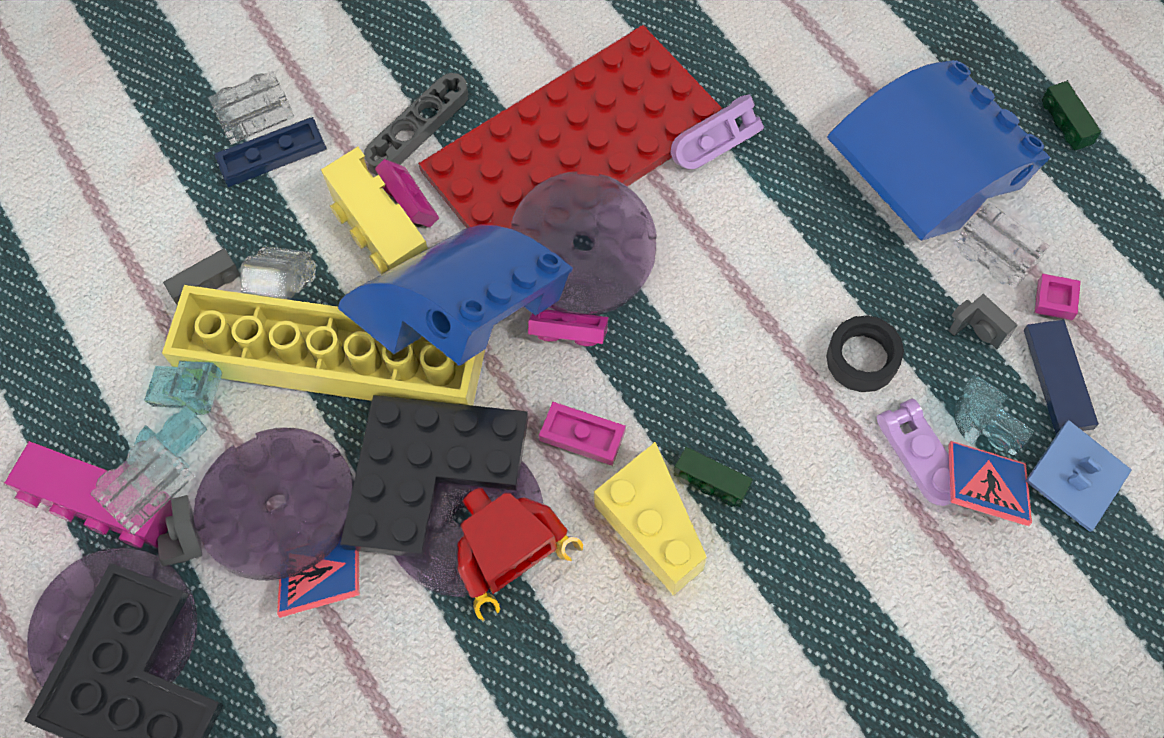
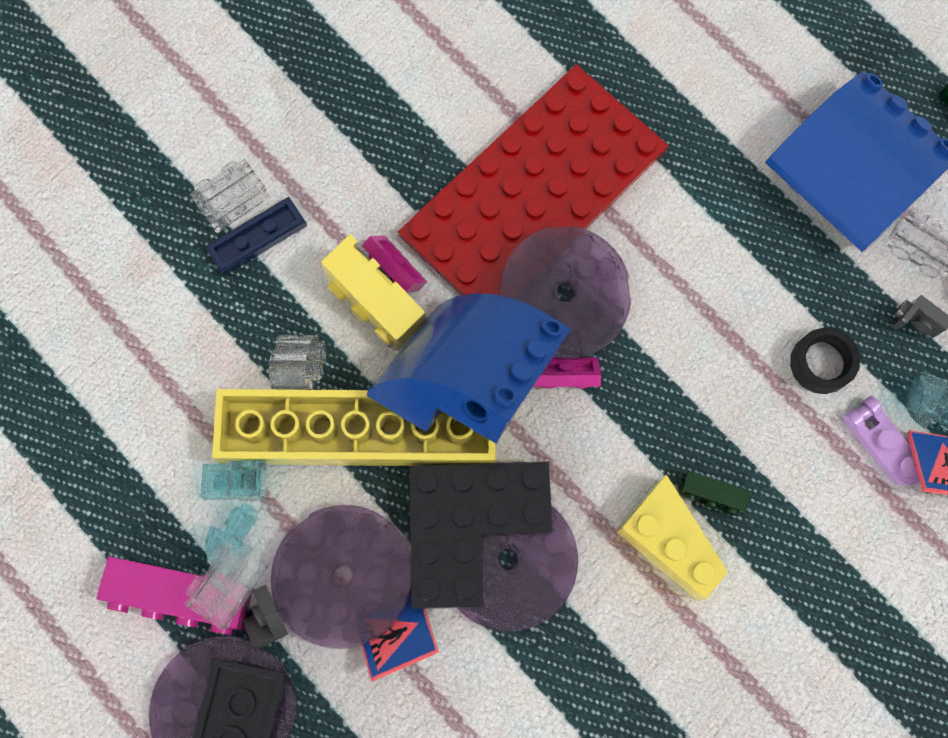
camera: 15 degrees left, 10 degrees up
dark grey piece [163,248,241,305] -> none
dark grey beam [364,73,469,175] -> none
red torso [457,488,583,620] -> none
dark pink plate [539,402,626,466] -> none
lavender plate [671,95,764,169] -> none

